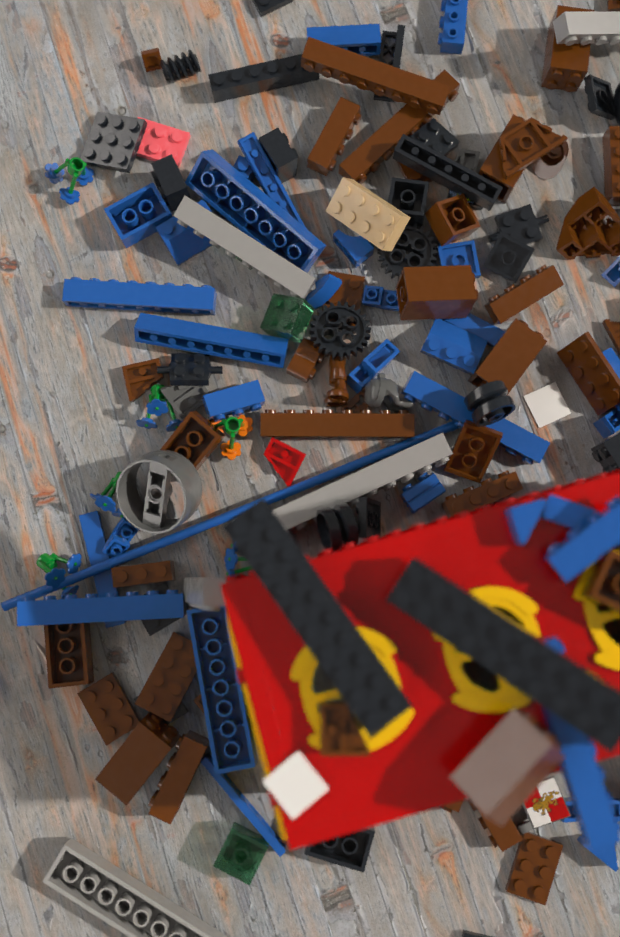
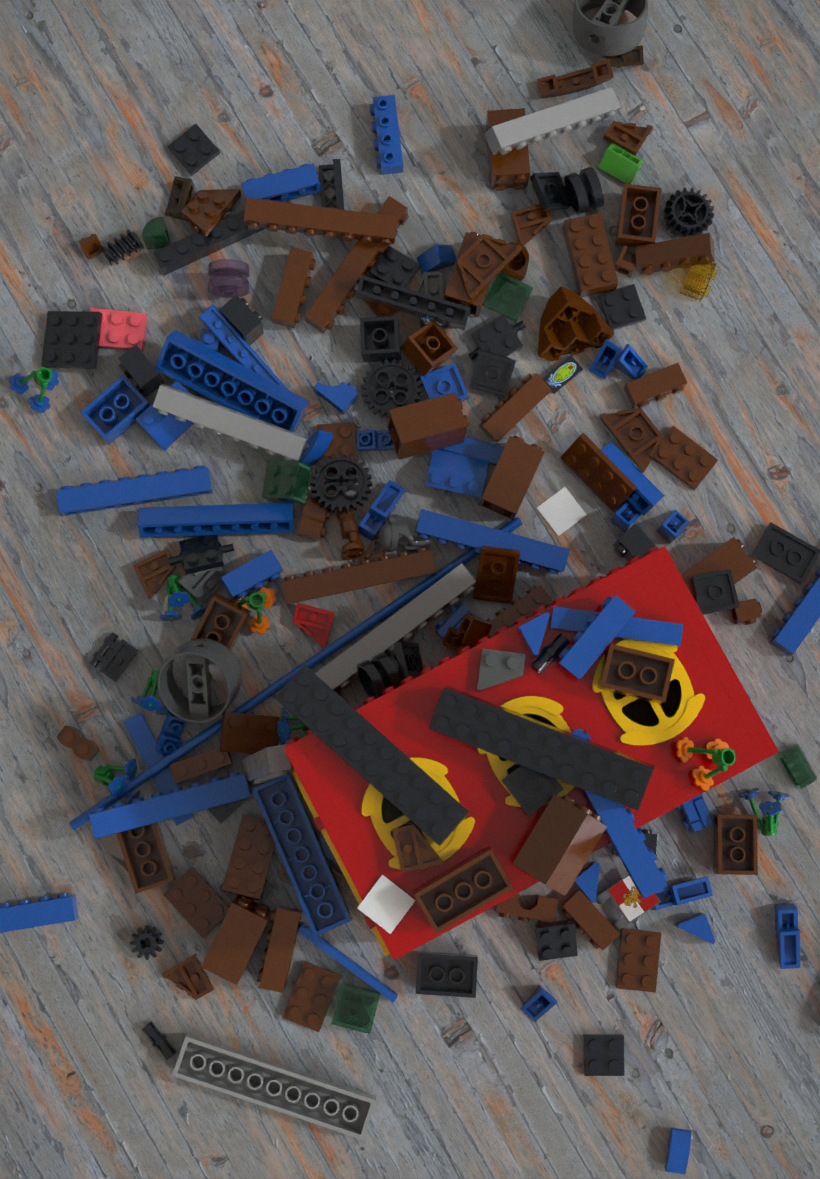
camera: 15 degrees left, 0 degrees up
tan brick [325,177,411,251] -> none
black wheel [464,380,516,427] -> none
none -> reddish brown brick [57,725,100,761]
none -> black plate [90,632,139,682]
none -> black gear [130,925,164,960]
none -> clear green brick [142,217,170,250]
none -> black pin [142,1021,177,1060]
none -> reddish brown wing [162,954,214,1000]
none -> dark brown hinge [165,176,194,220]
none -> reddish brown wing [181,189,241,237]
none -> clear purple wheel [208,259,250,298]
none -> reddish brown plate [220,712,280,754]
none -> reddish brown plate [282,961,341,1032]
none -> reddish brown brick [413,847,513,934]
none -> blue slope [417,245,457,274]
none -> reddish brown brick [442,613,493,652]
none -> dark grey wing [477,648,525,691]
none -> clear green plate [483,272,533,322]
none -> black plate [501,765,563,816]
none -> reddish brown wing [510,204,552,246]
none -> blue slope [520,985,558,1022]
none -> black pin [531,633,570,674]
none -> black plate [535,919,578,961]
none -> tile [543,356,583,394]

